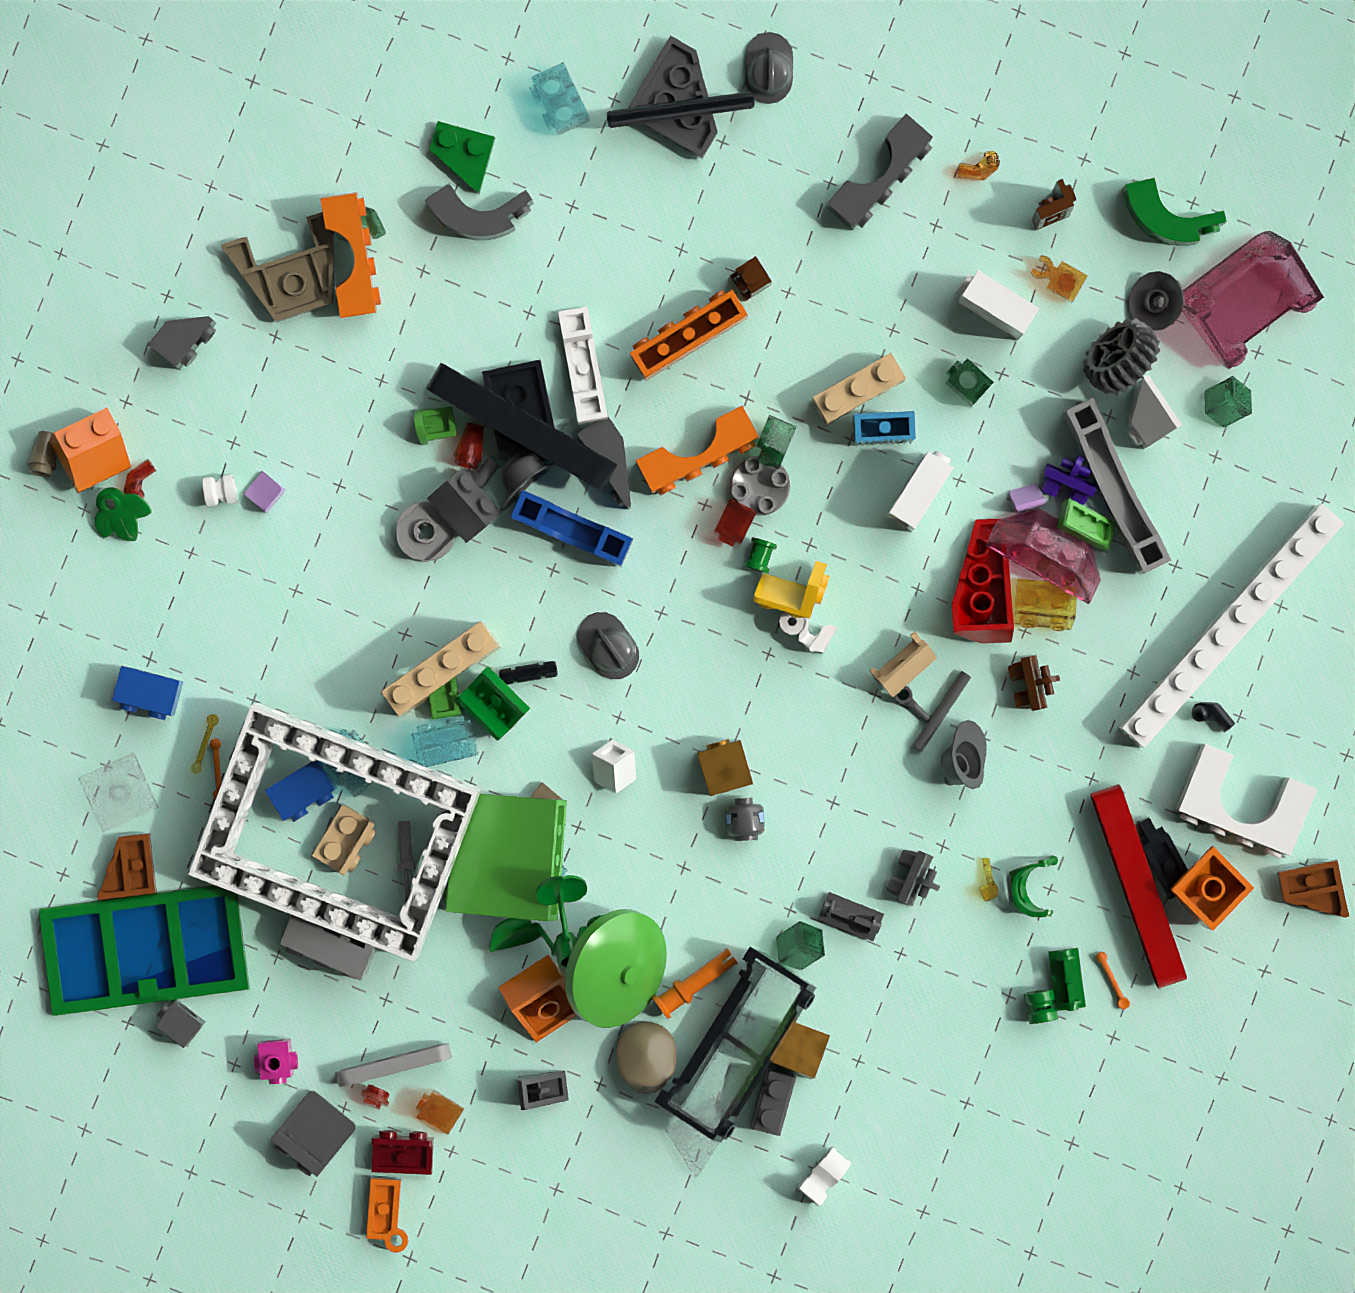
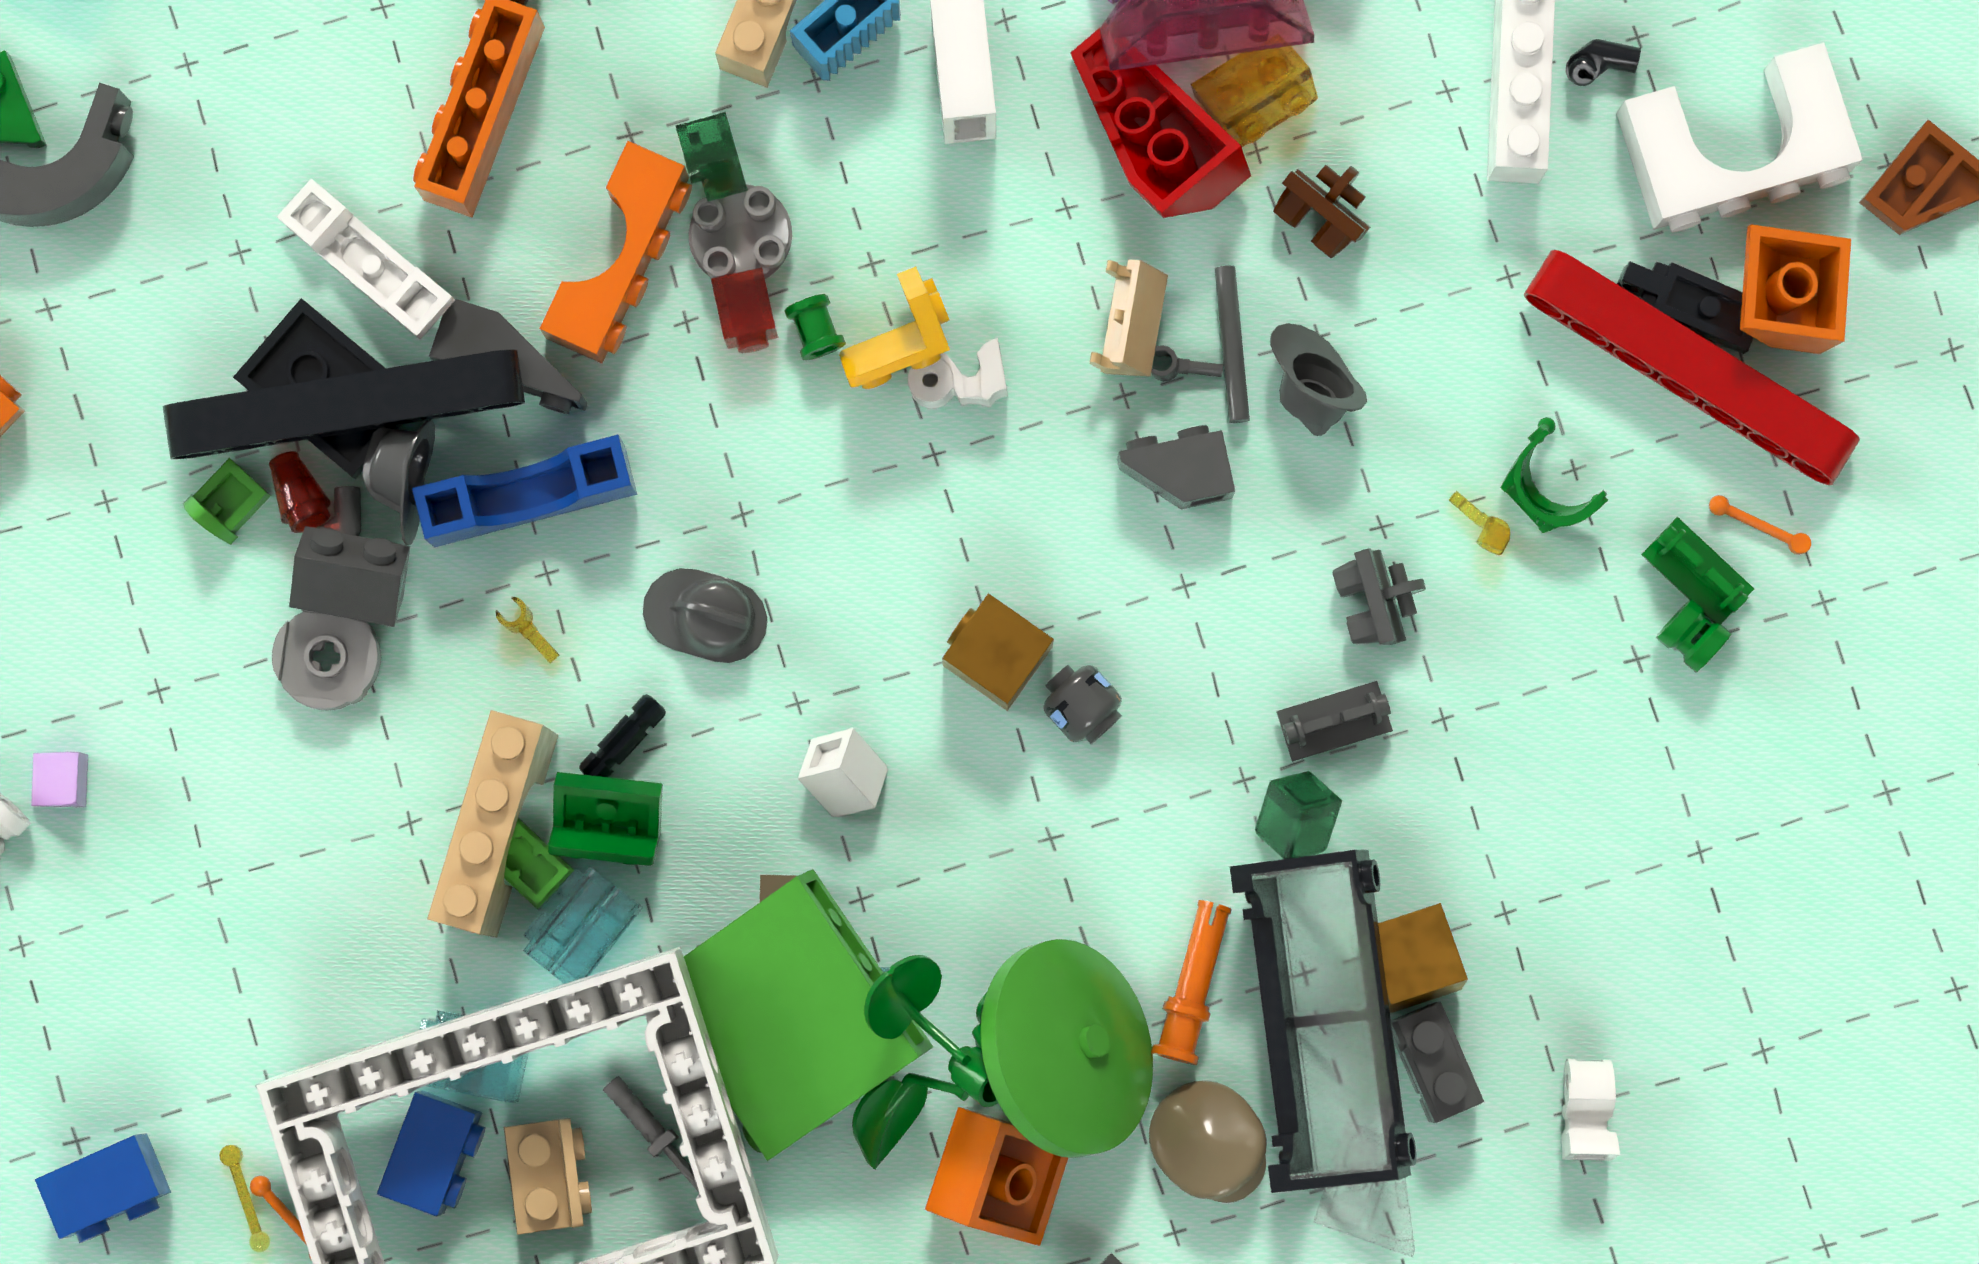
camera: 35 degrees left, 5 degrees down
none -> clear yellow hand [496,596,560,664]
none -> dark grey slope [1117,425,1236,510]

